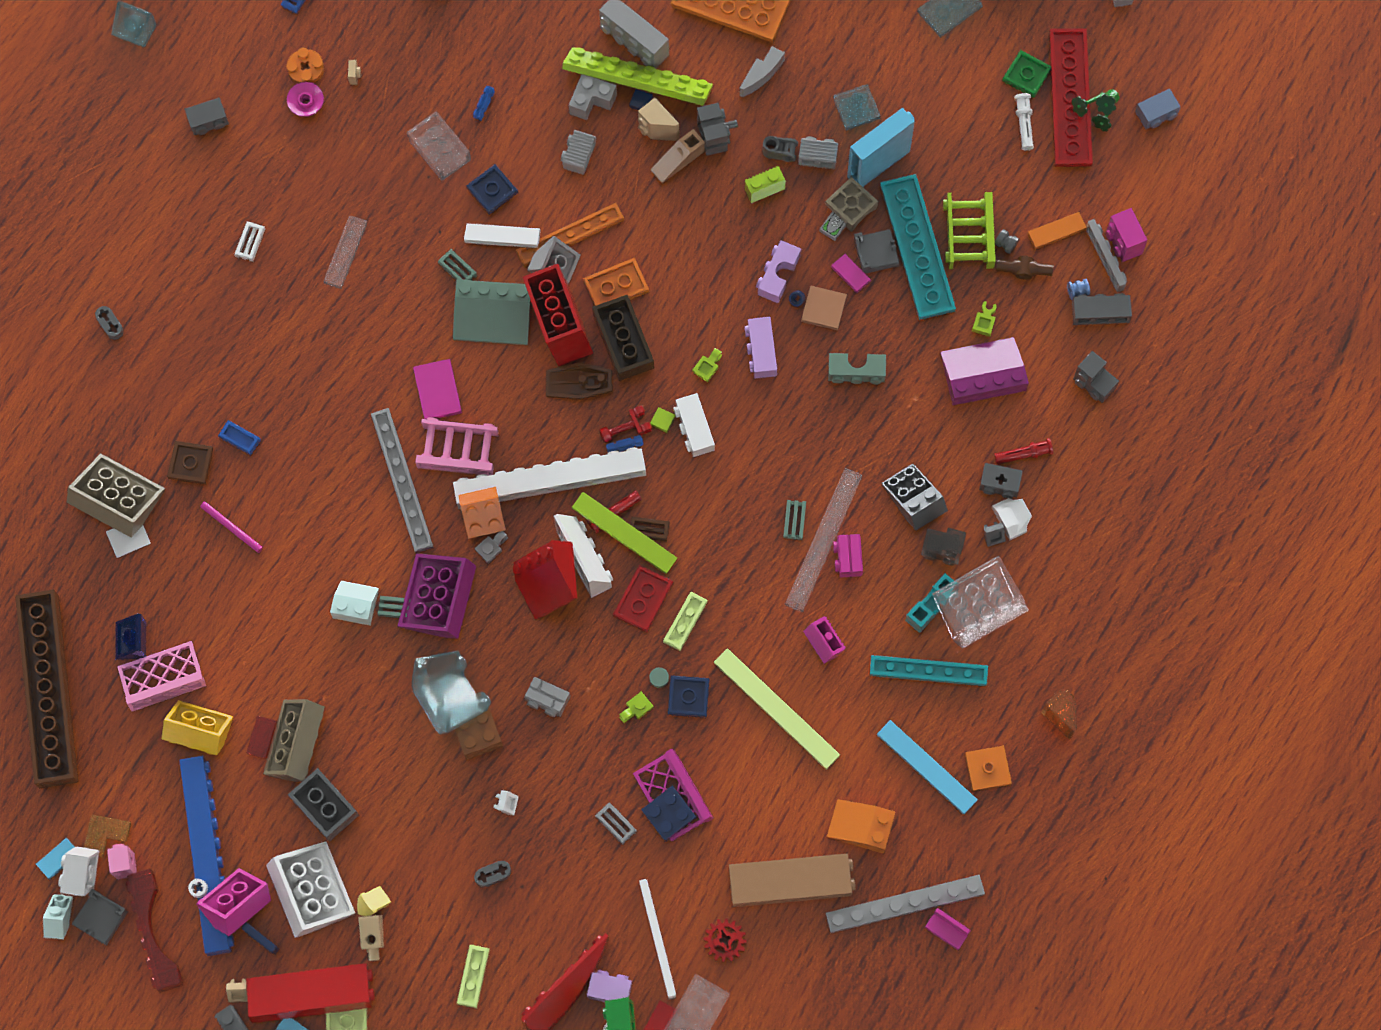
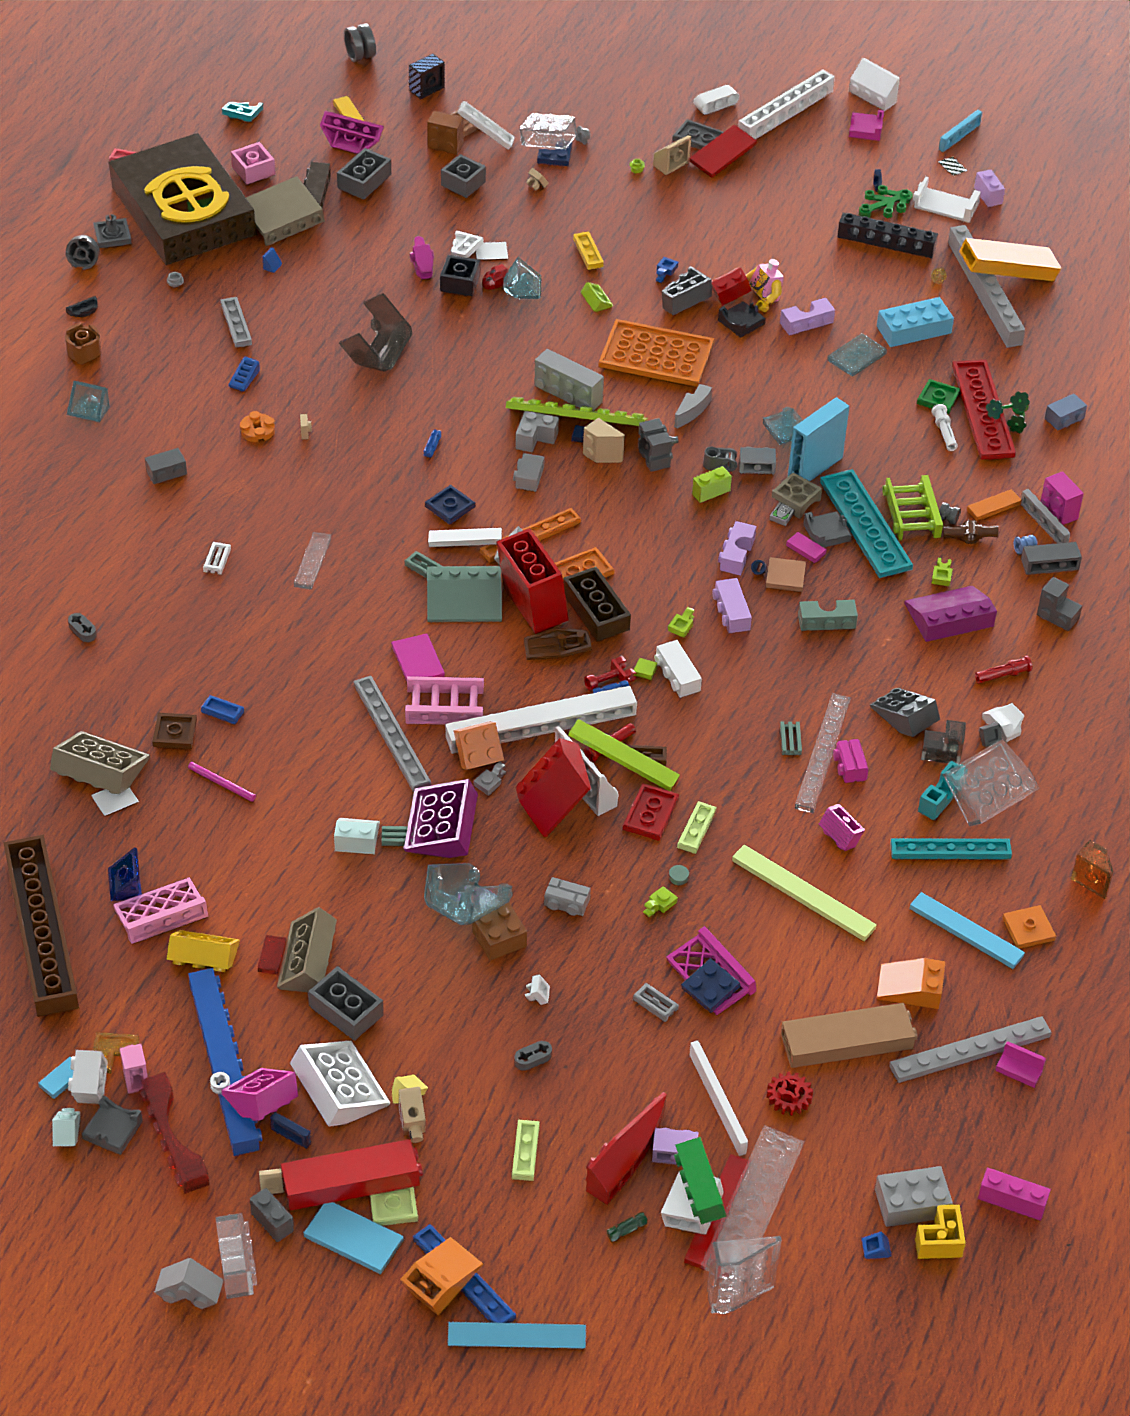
camera: 10 degrees left, 25 degrees down
dark pink dish [287,82,324,117] -> none
clear brick [407,111,471,181] -> none
medium nougat slope [650,129,705,183] -> none
dark blue plate [668,676,710,718] -> none
dark grey brick [979,463,1023,499] -> none

